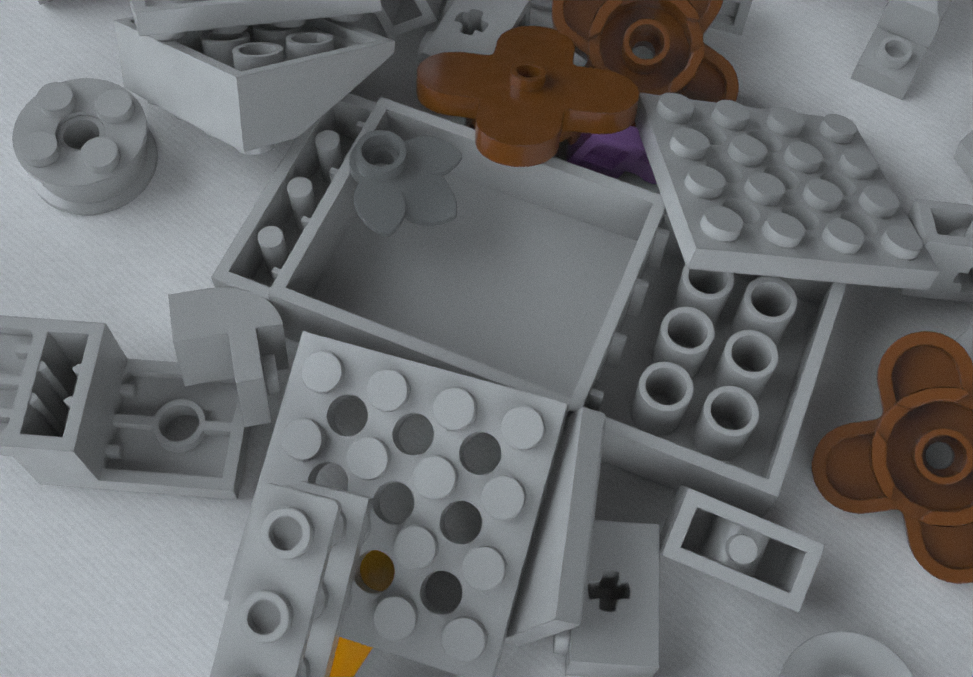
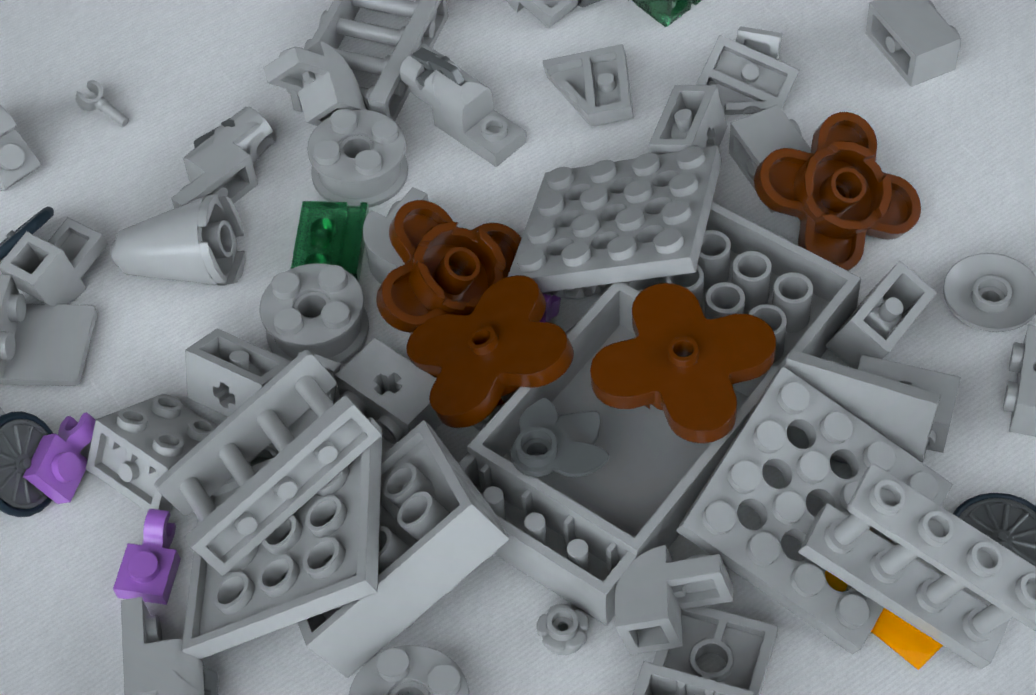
camera: 70 degrees left, 10 degrees down
none -> light grey plate [536,604,589,655]
none -> reddish brown plant [590,283,776,443]

